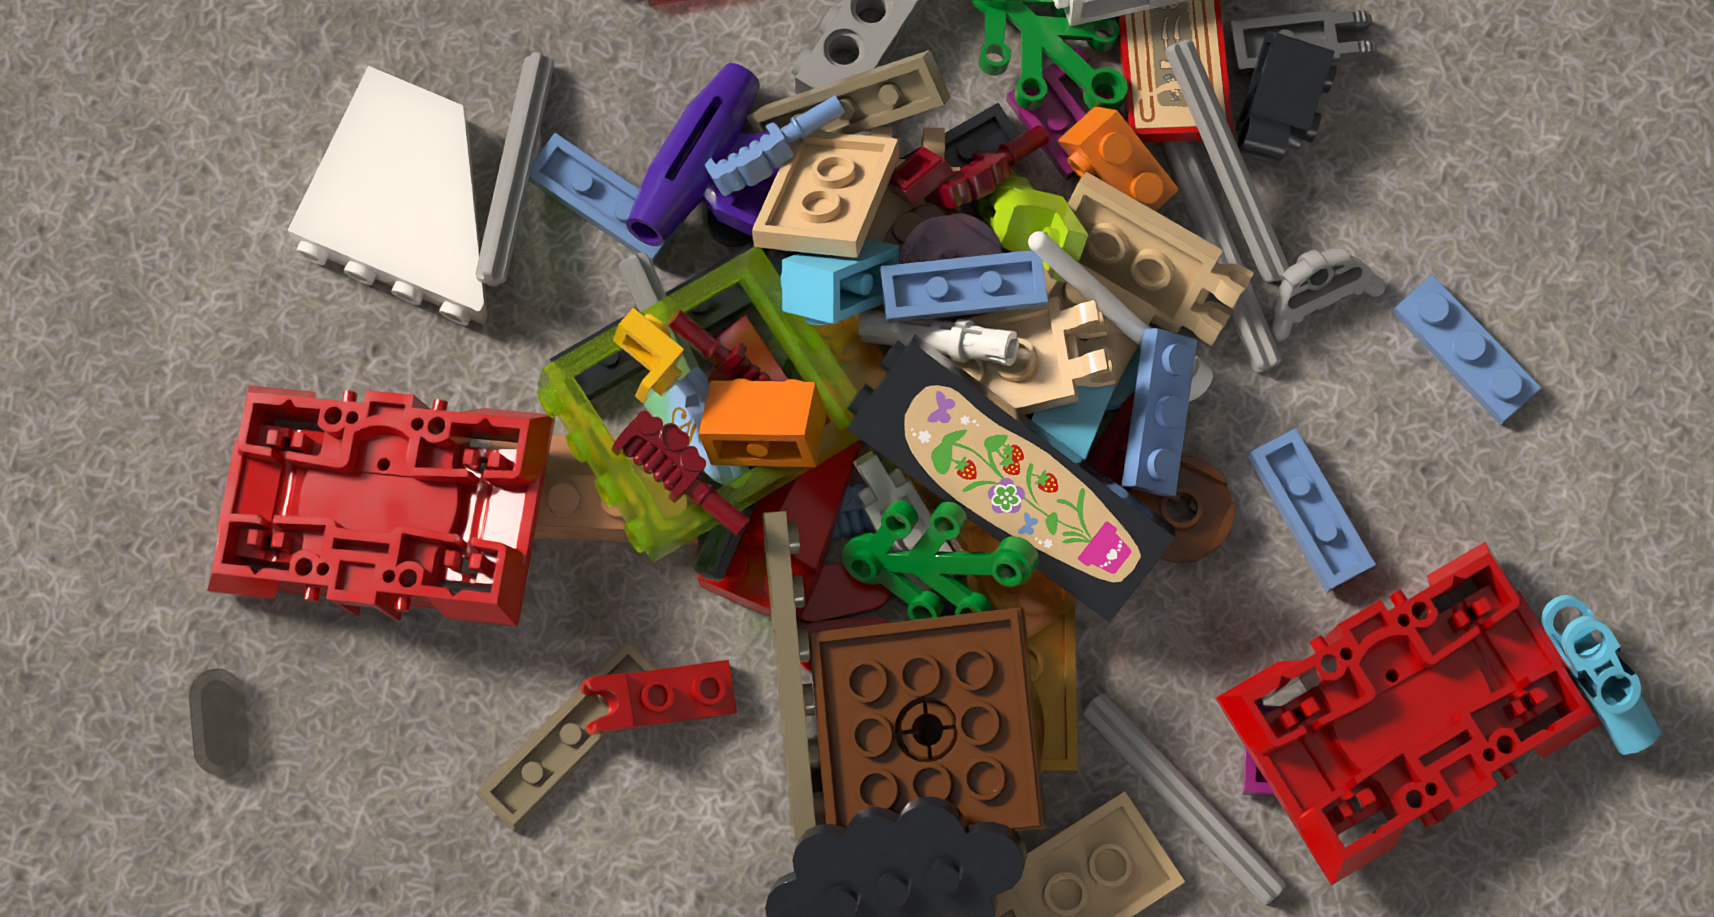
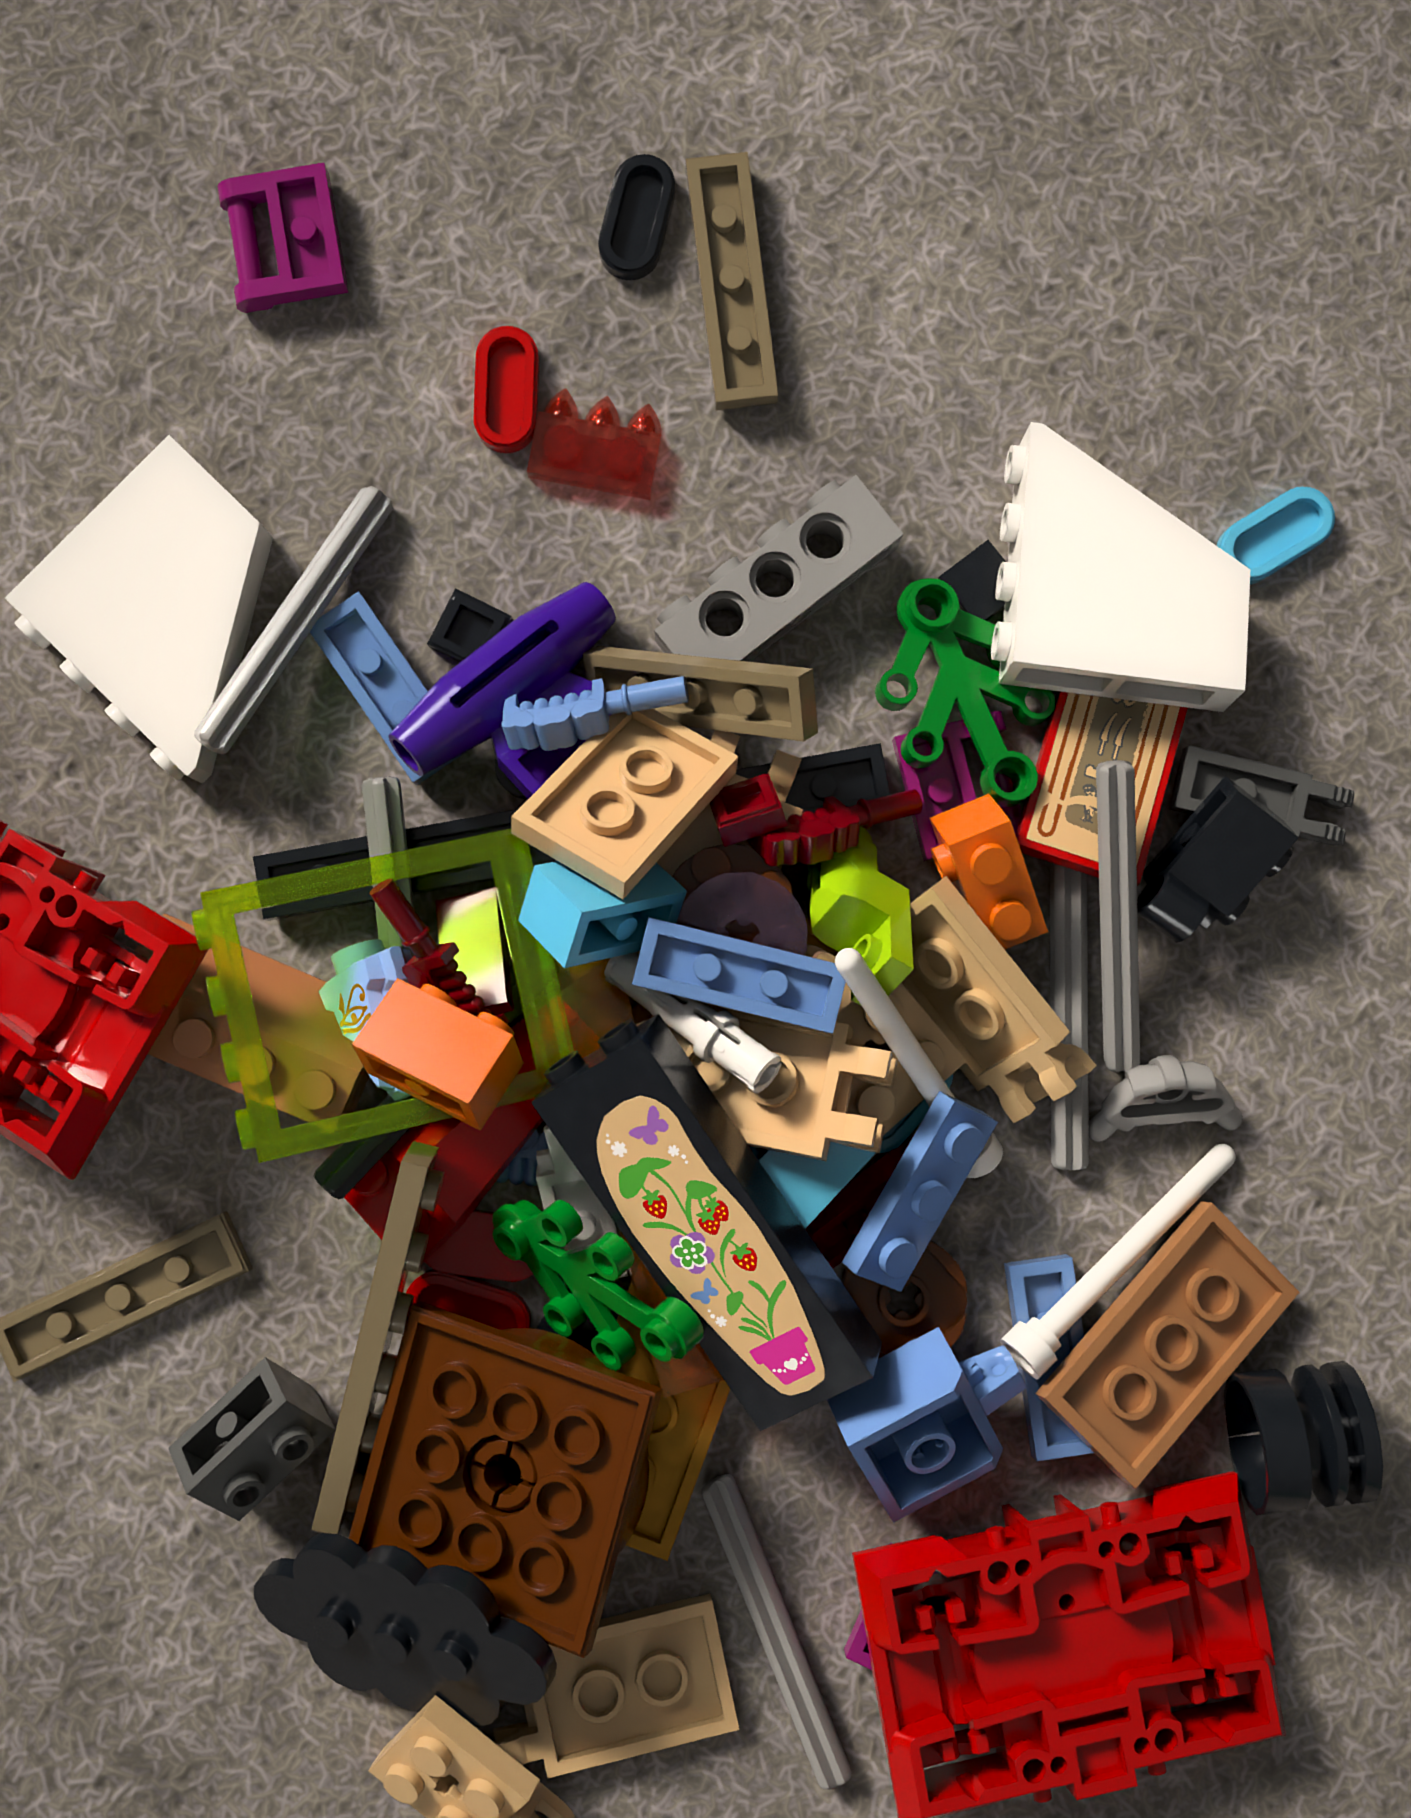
camera: 20 degrees right, 10 degrees up
red plate [580,660,737,735] -> none
dark red piece [611,411,750,536] -> none
yellow bracket [613,308,684,404] -> none
medium blue plate [1392,275,1541,425] -> none
medium azure connector [1541,595,1662,755] -> none
none -> dark grey brick [168,1357,336,1521]
none -> black tile [427,588,513,662]
none -> medium blue hinge [827,1327,1027,1523]
none -> white piece [1000,1144,1236,1379]
none -> medium nougat plate [1035,1201,1300,1489]
none -> black wheel [1224,1361,1383,1515]

